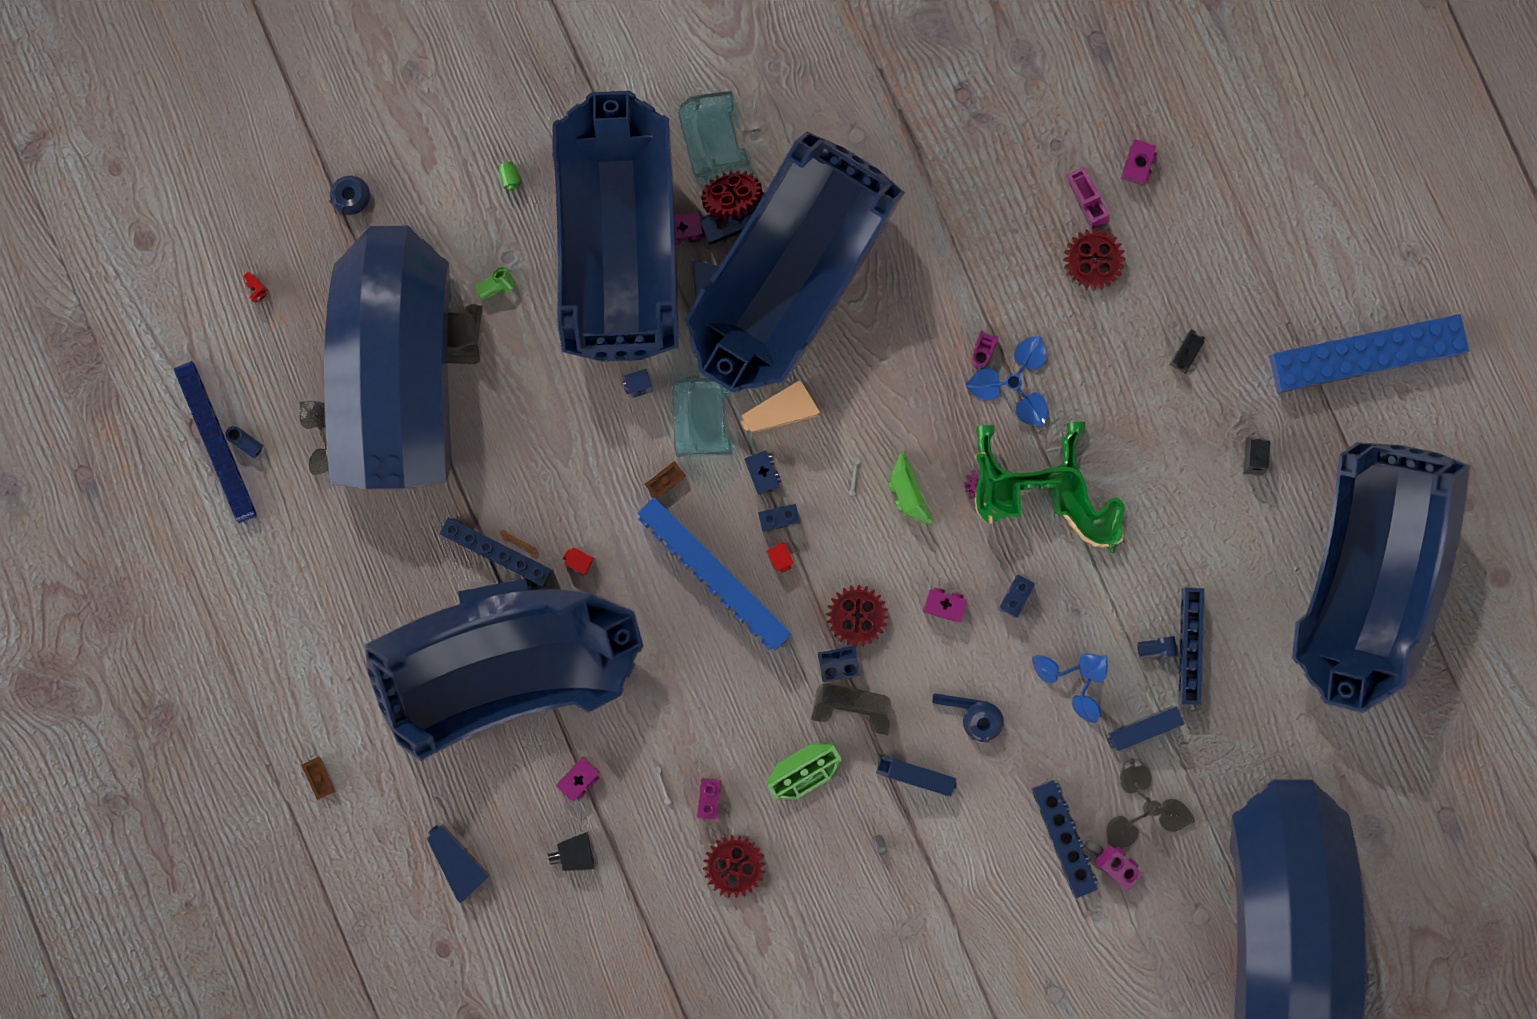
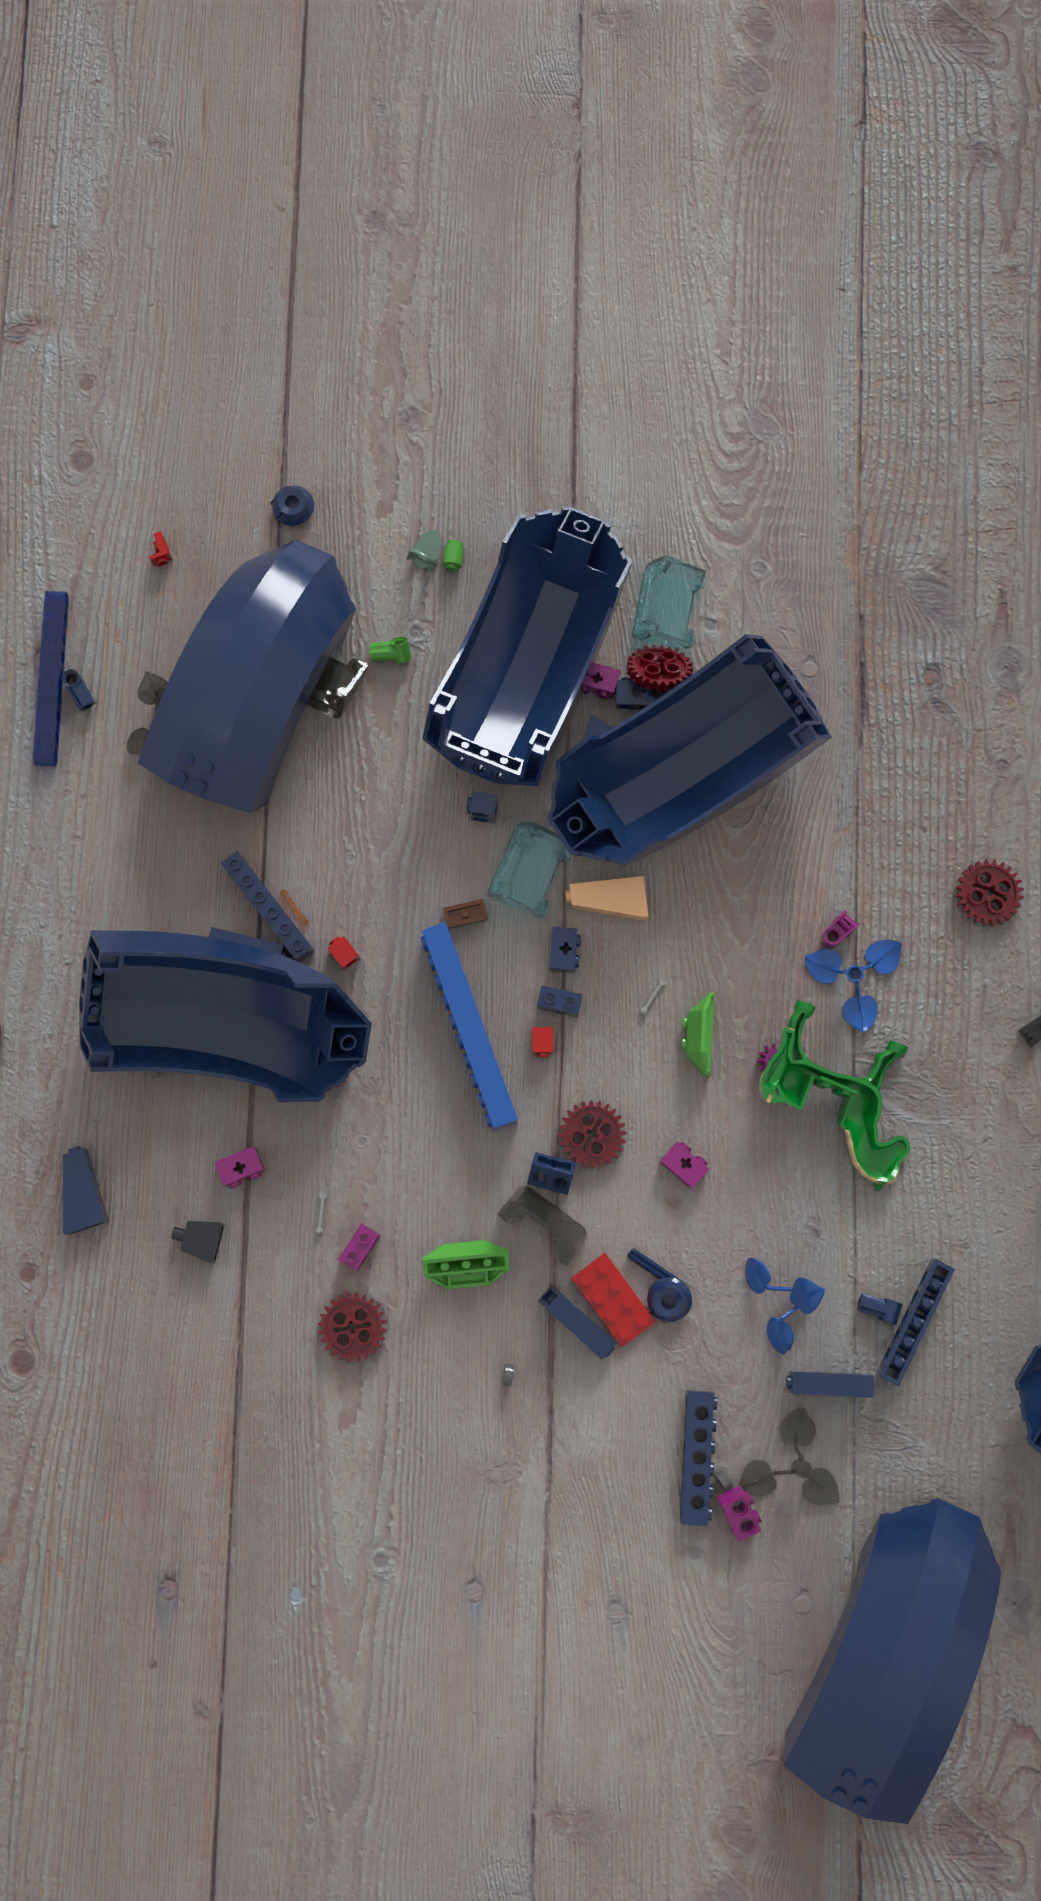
camera: 25 degrees right, 5 degrees down
dark blue brick [999,575,1035,618] -> none
magenta slope [1067,167,1110,230] -> none
none -> sand green piece [406,530,442,572]
none -> red plate [571,1253,656,1348]

